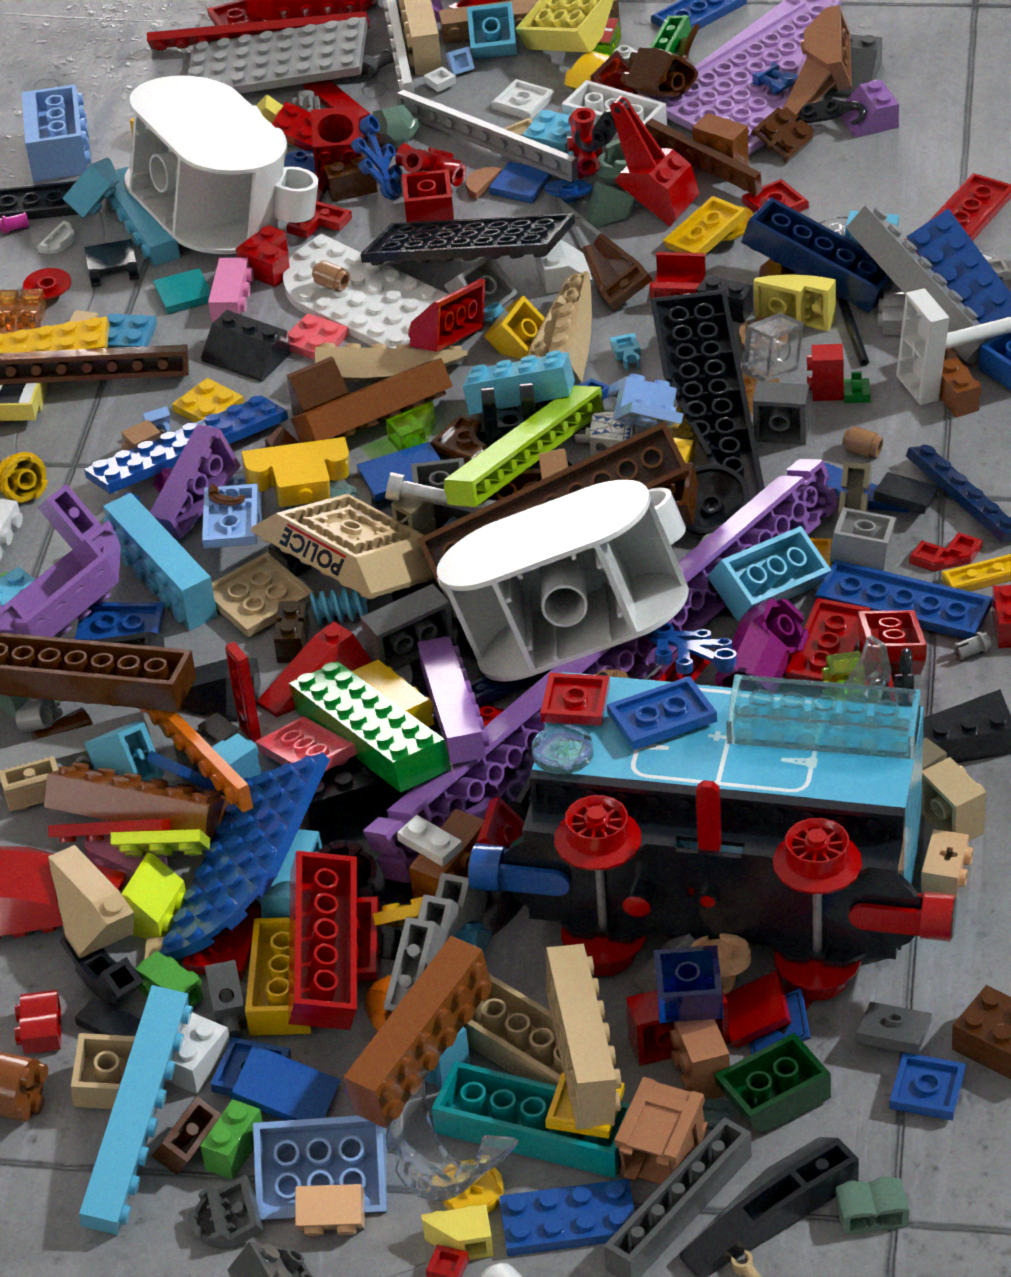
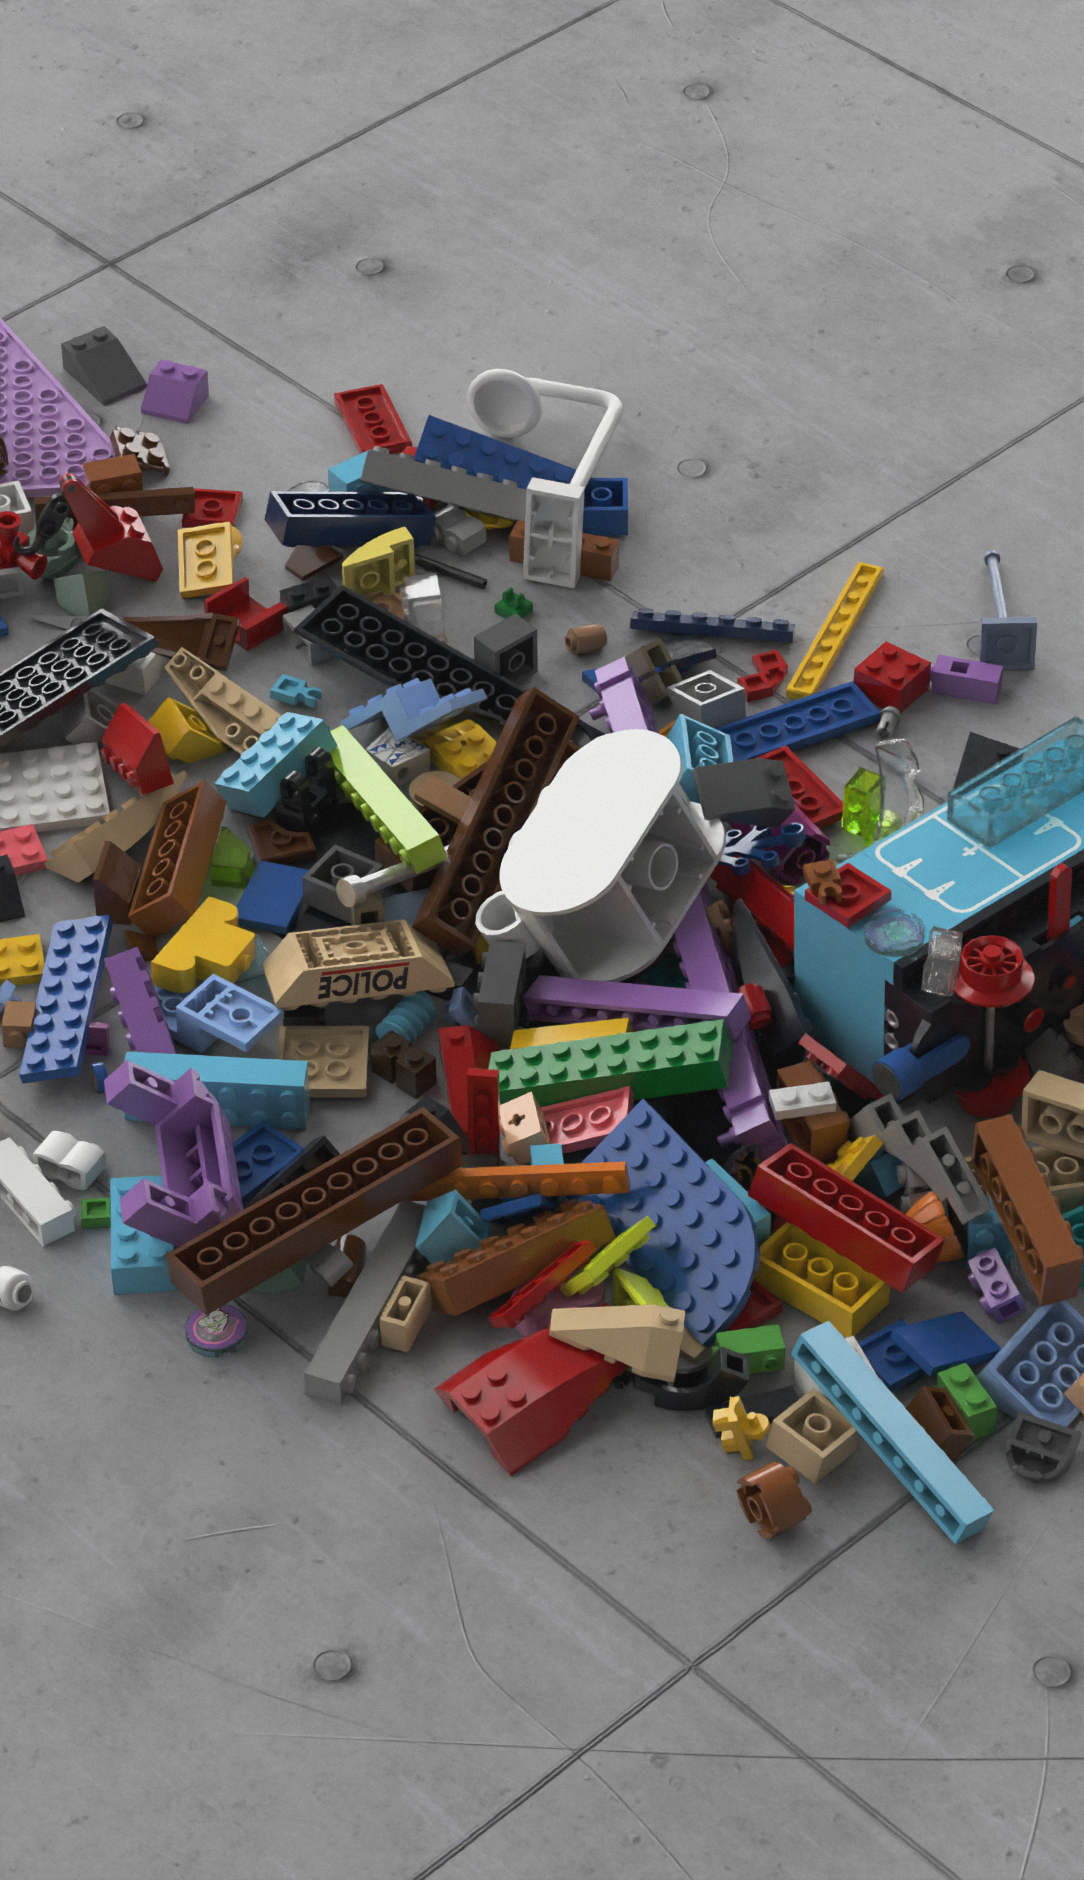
camera: 55 degrees left, 0 degrees up
red brick [14,990,62,1054] -> none
dark grey torso [205,960,248,1040] -> none
reddish brown piece [208,483,245,506] -> none
blue dish [545,179,592,203] -> none
blue plate [607,676,717,751] -> none
blue piece [752,62,799,95] -> none
nougat slope [783,5,866,125] -> none
red brick [806,343,844,401] -> none
red slope [858,610,927,706] -> none
none -> white brick [33,1131,105,1190]
none -> light nougat brick [500,1092,551,1166]
none -> dark grey slope [693,758,795,828]
none -> yellow hips [713,1396,770,1460]
none -> red brick [738,983,773,1030]
none -> dark orange plate [803,859,842,906]
none -> clear slope [922,926,963,997]

